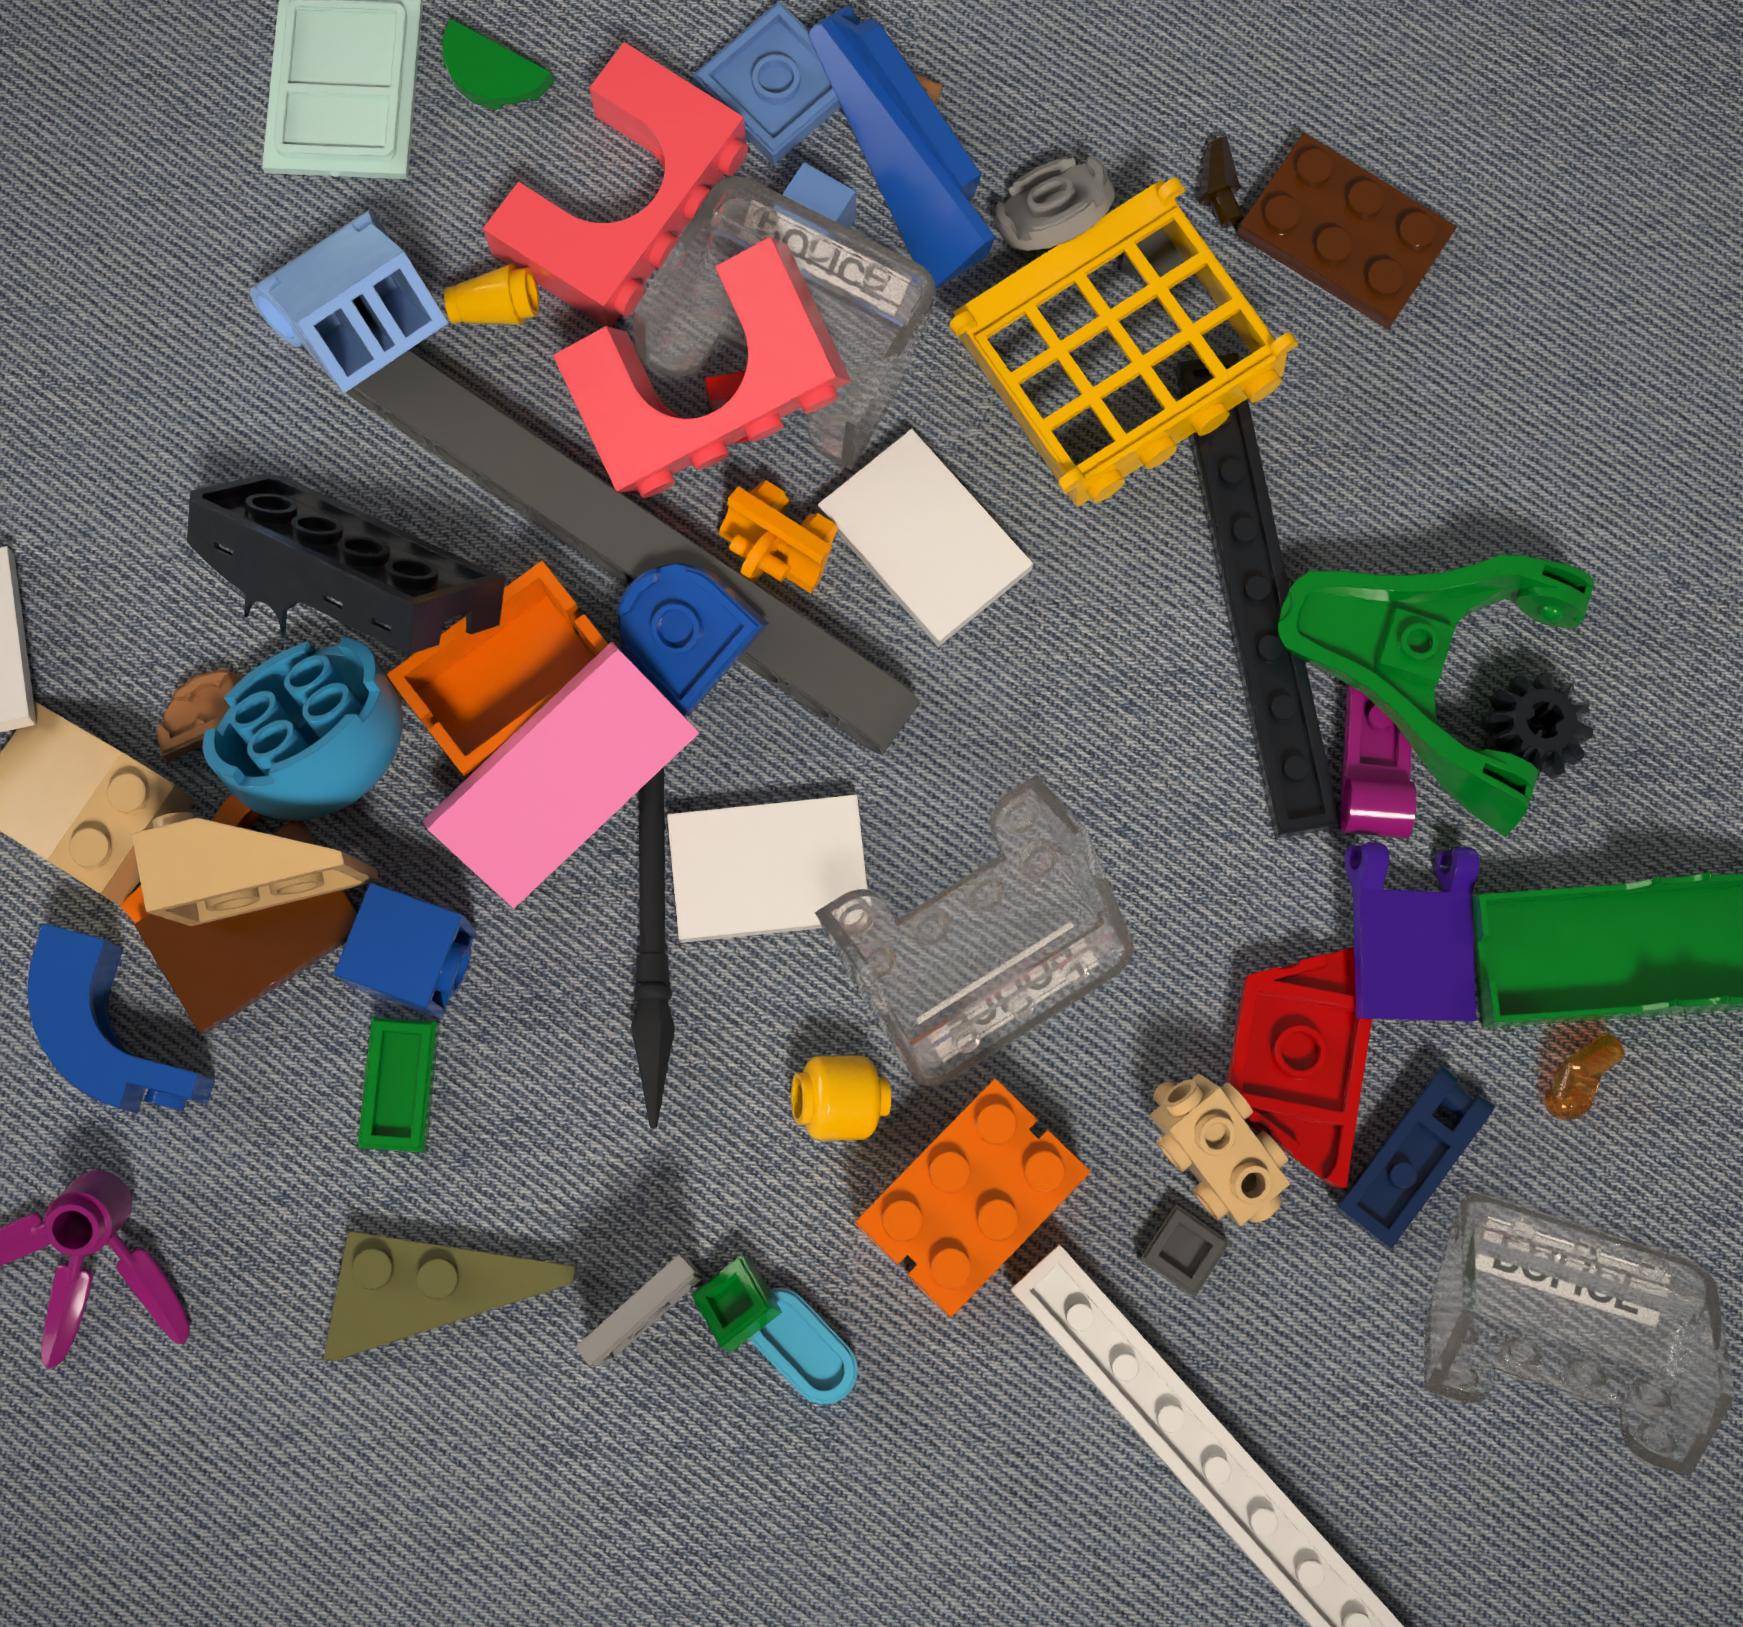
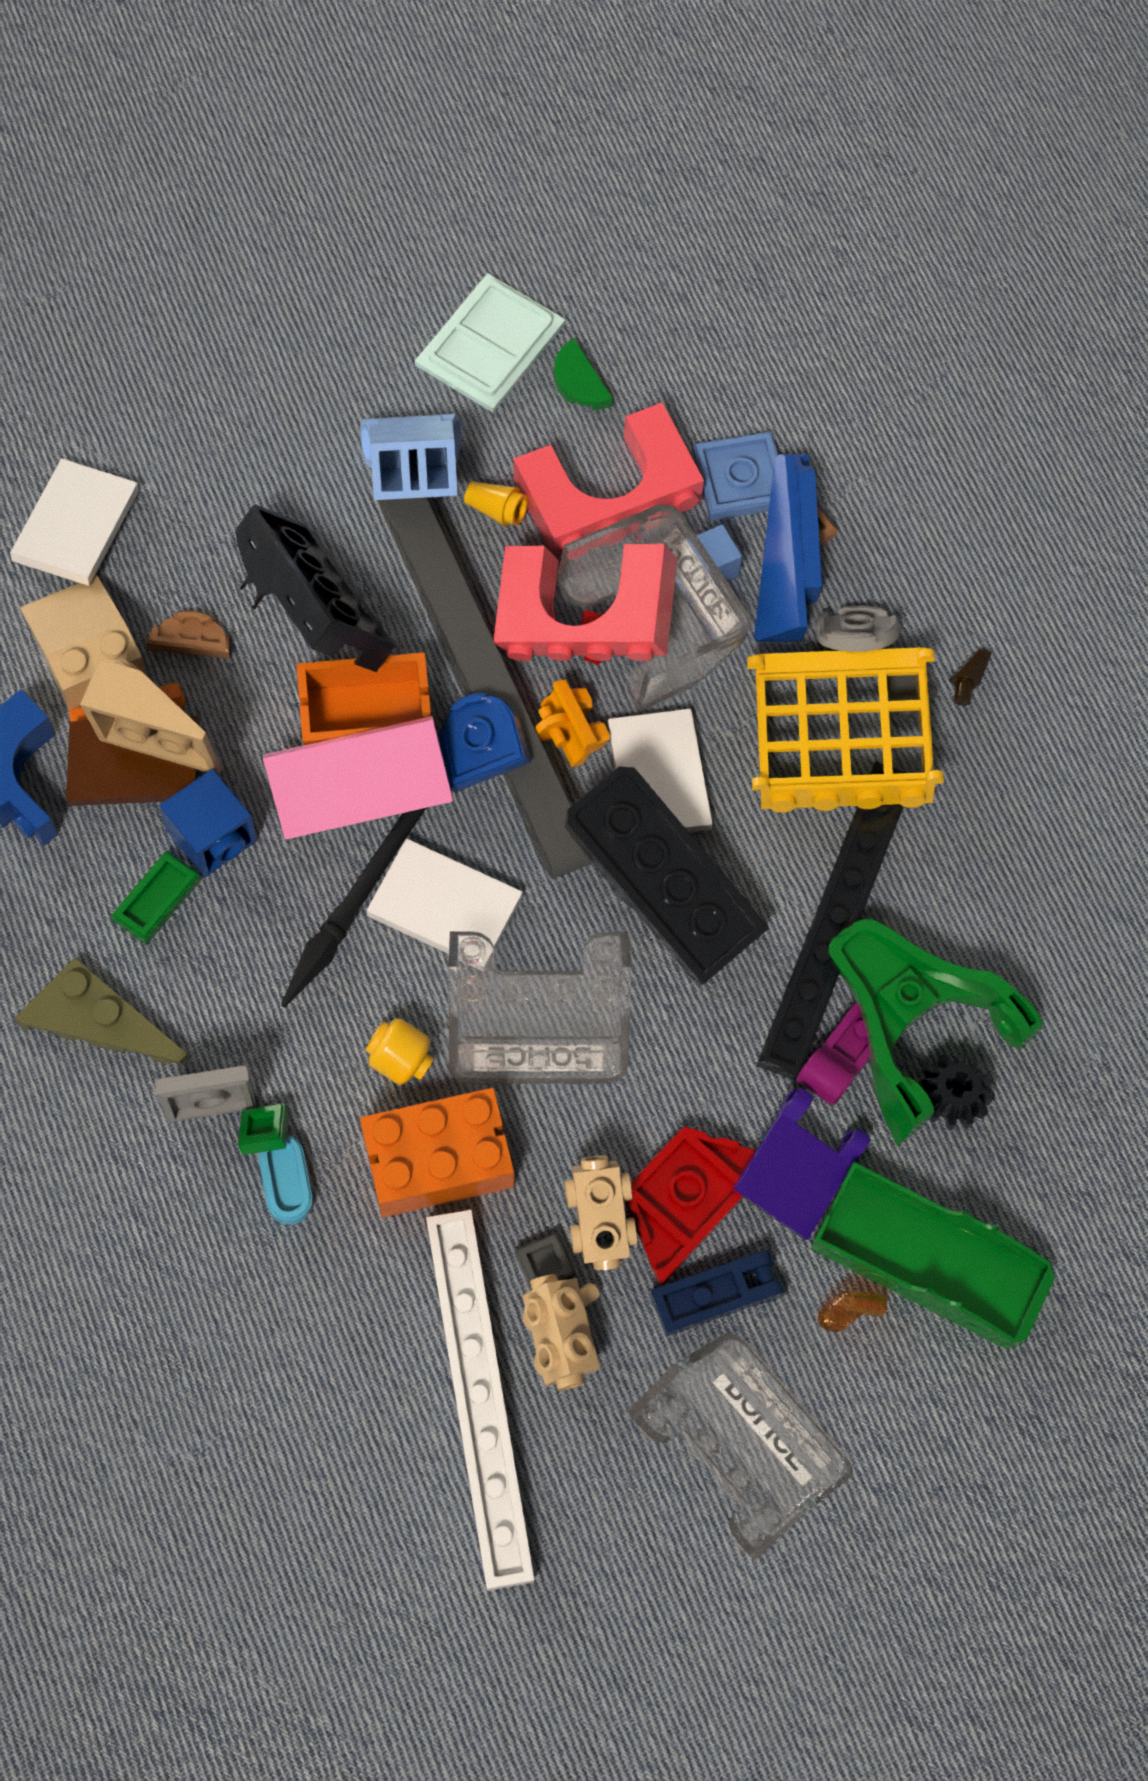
camera: 30 degrees right, 10 degrees down
dark azure cylinder [203,637,403,821] -> none
reddish brown plate [1236,133,1457,330] -> none
none -> tan brick [522,1274,600,1391]
none -> black piece [565,766,769,986]

